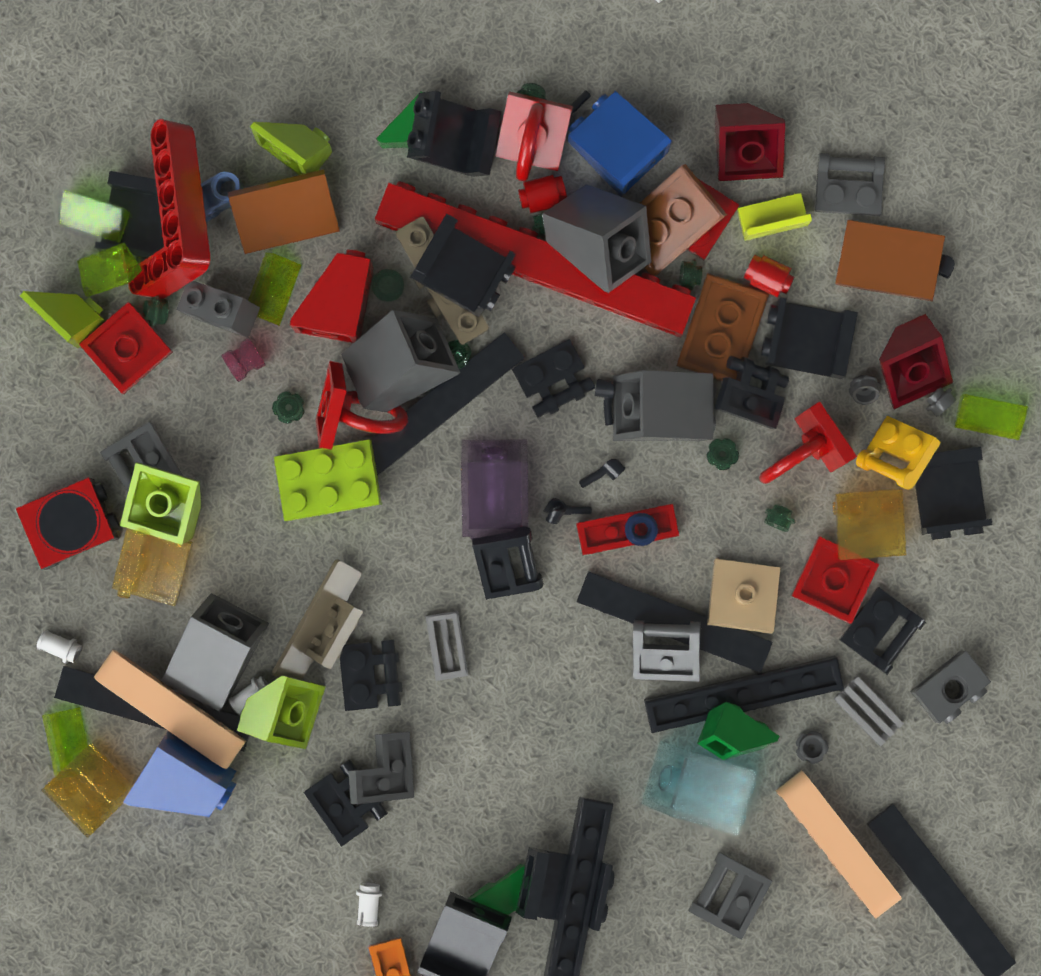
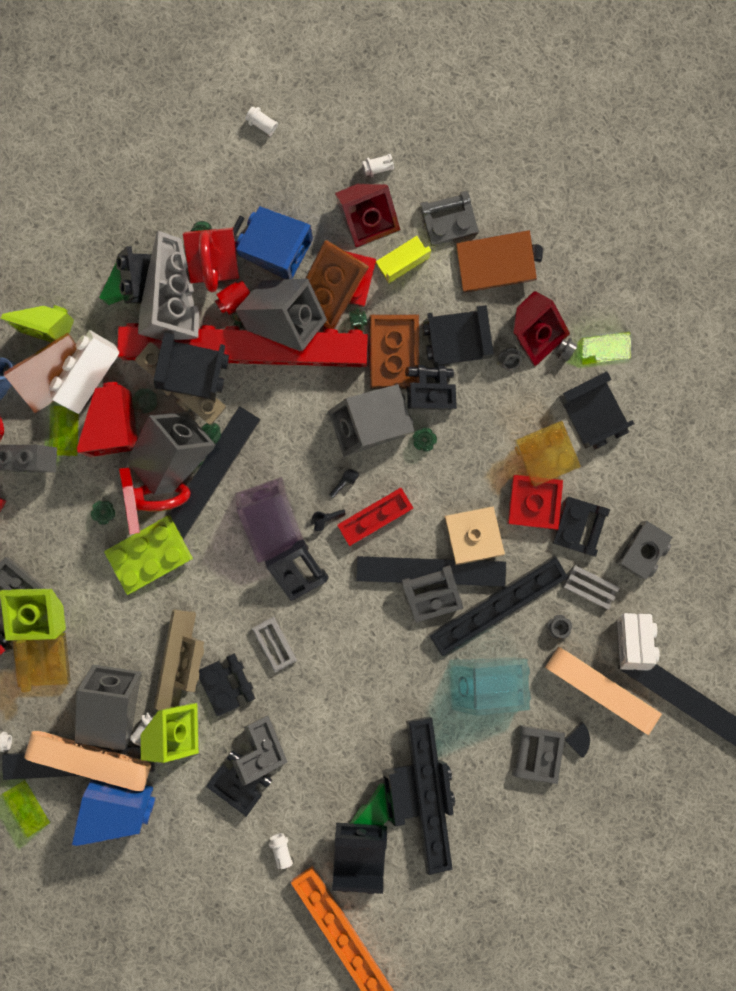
camera: 20 degrees left, 0 degrees up
clear yellow plate [41,743,133,838] -> none
clear pink wheel [221,338,266,382] -> none
black plate [512,339,595,418] -> none
black hand [594,379,614,426] -> none
dark blue plate [625,513,658,546] -> none
green slope [697,702,780,760] -> none
red brick [744,255,795,298] -> none
red tile [759,401,857,484] -> none
clear green plate [764,505,796,532] -> none
yellow plate [856,416,941,490] -> none
none -> white brick [49,330,119,414]
none -> light grey wedge [138,231,199,340]
none -> white pin [362,154,394,178]
none -> black tile [564,722,590,759]
none -> white brick [617,613,659,670]

